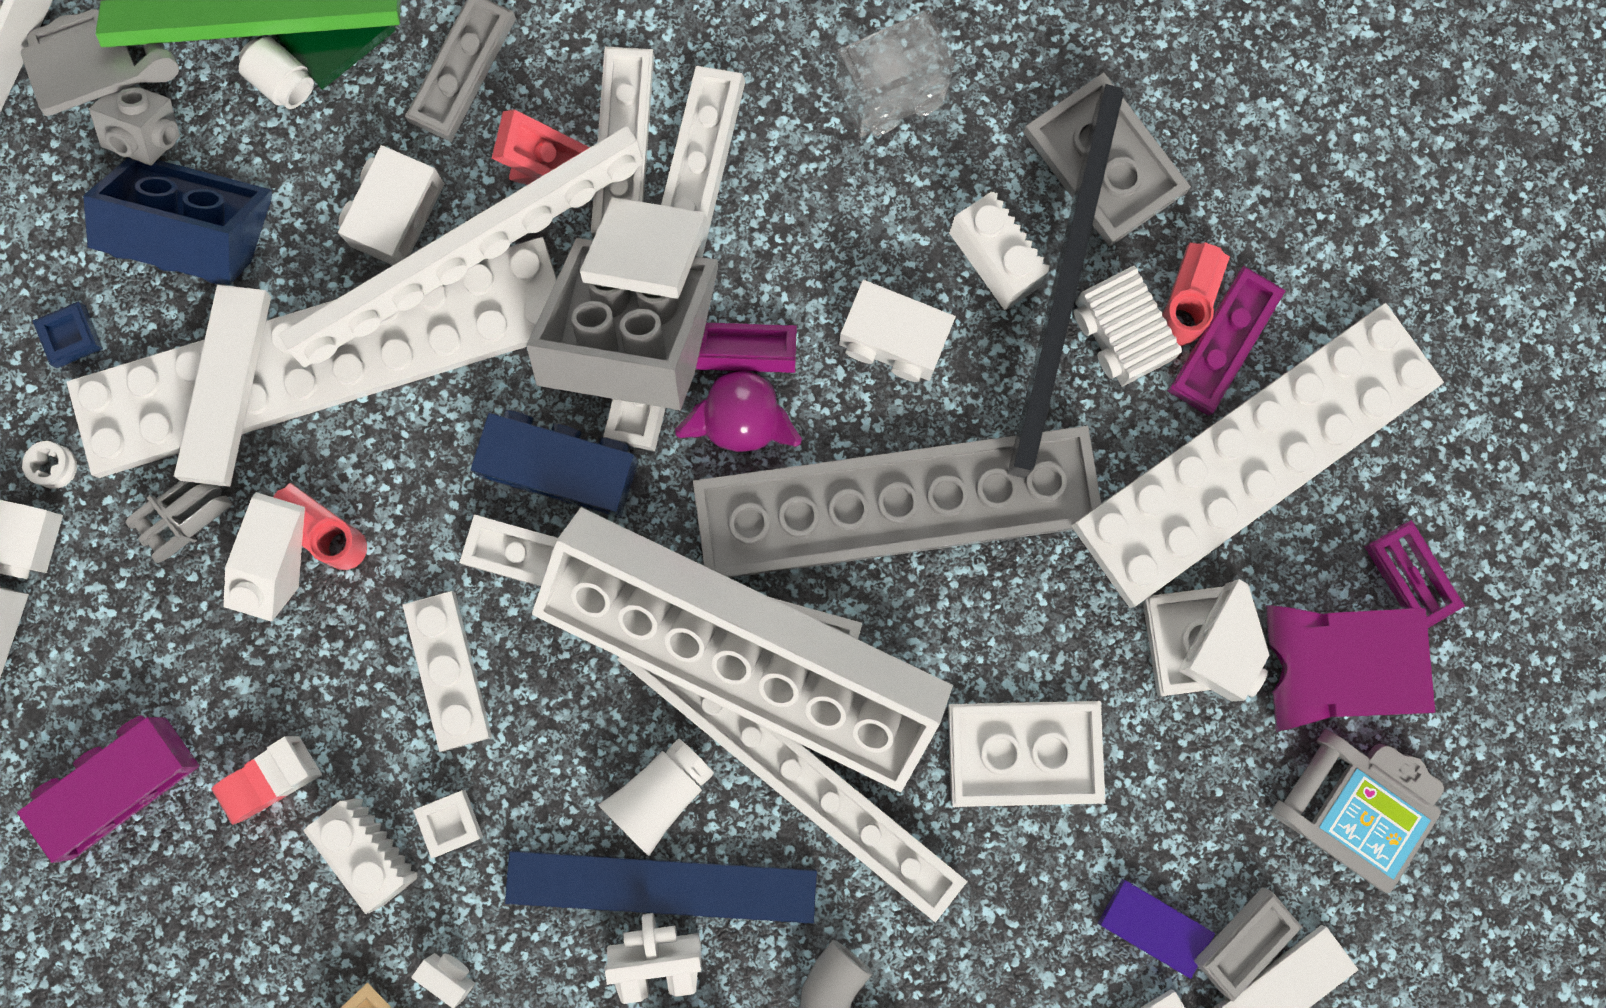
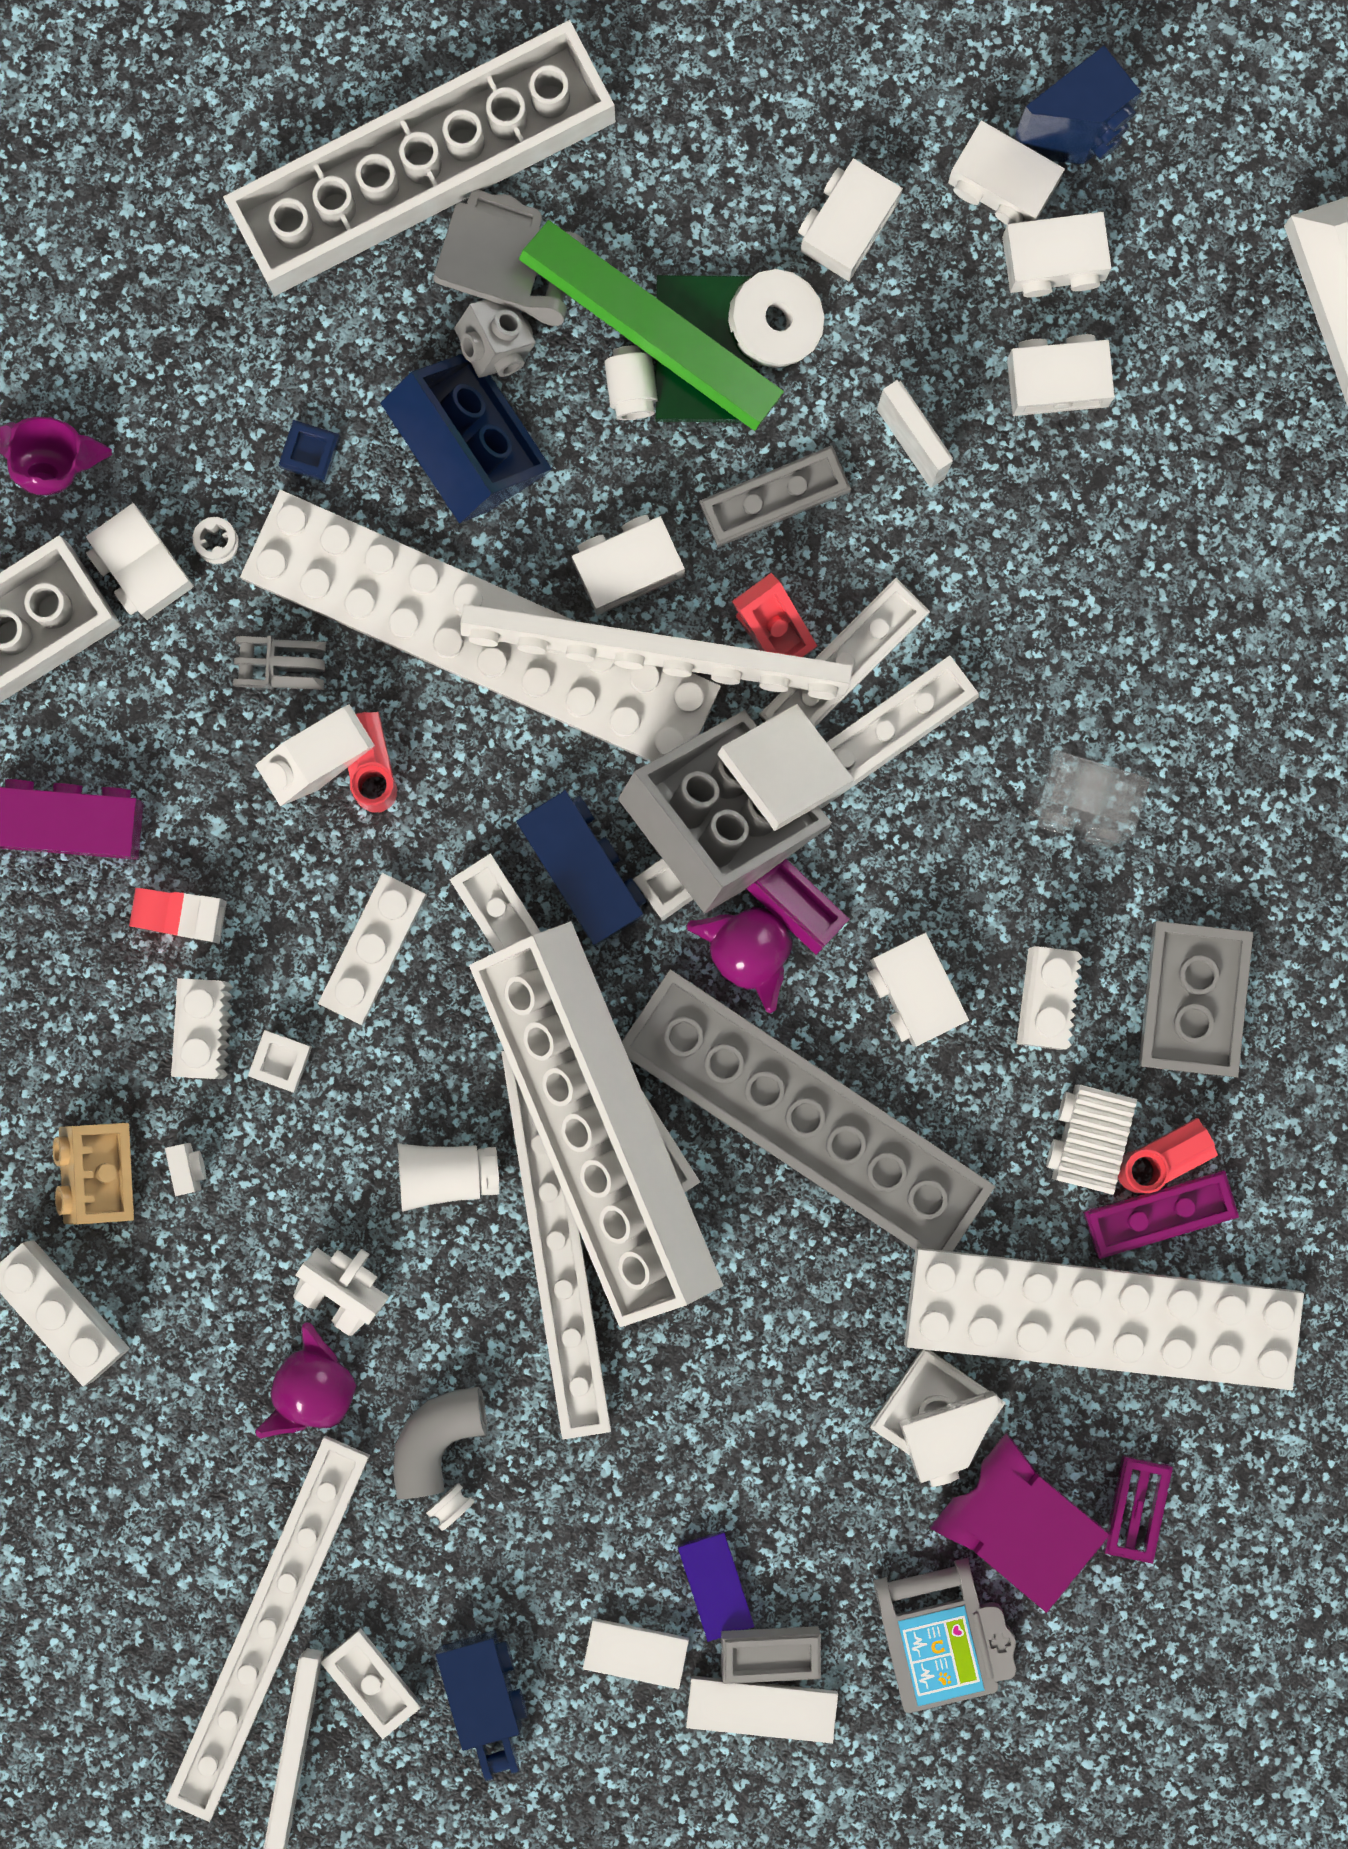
camera: 45 degrees right, 5 degrees up
white tile [174,285,271,487] -> none
dark blue tile [505,850,817,924] -> none
white tile [948,701,1105,807] -> none
black tile [1007,84,1124,478] -> none

